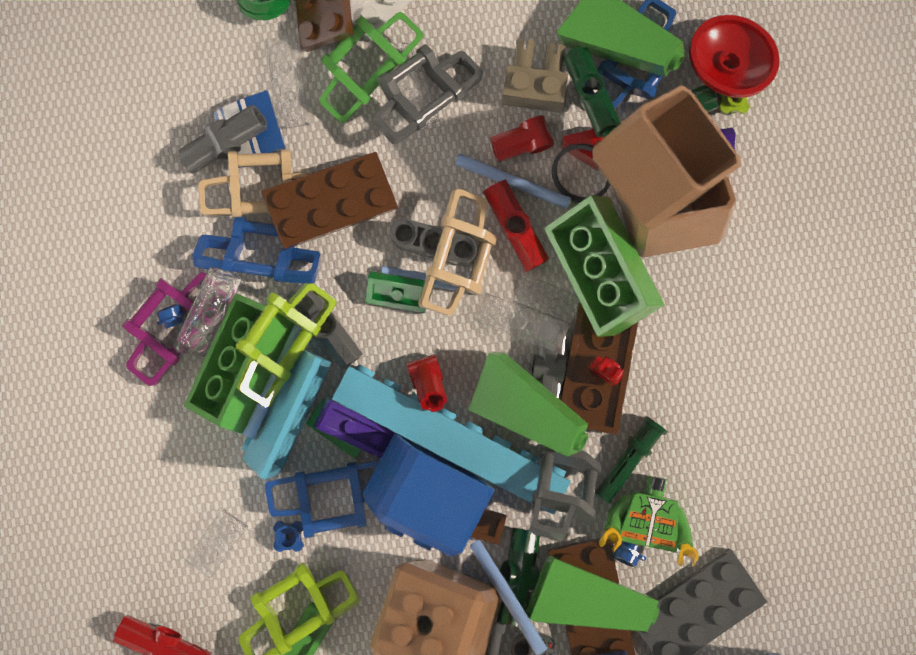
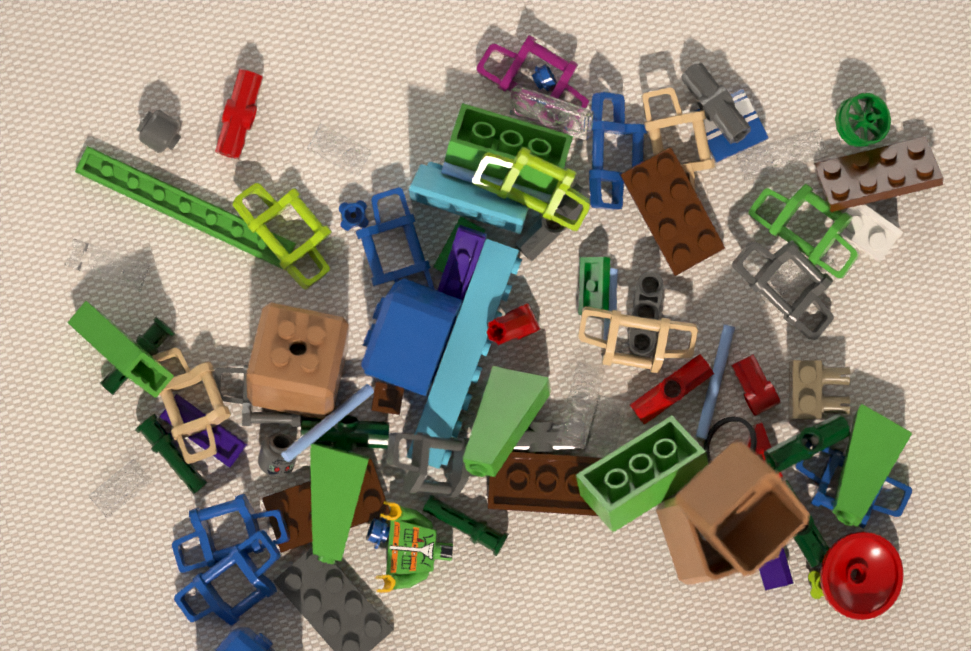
camera: 80 degrees right, 0 degrees up
red plate [587,356,624,386] -> none

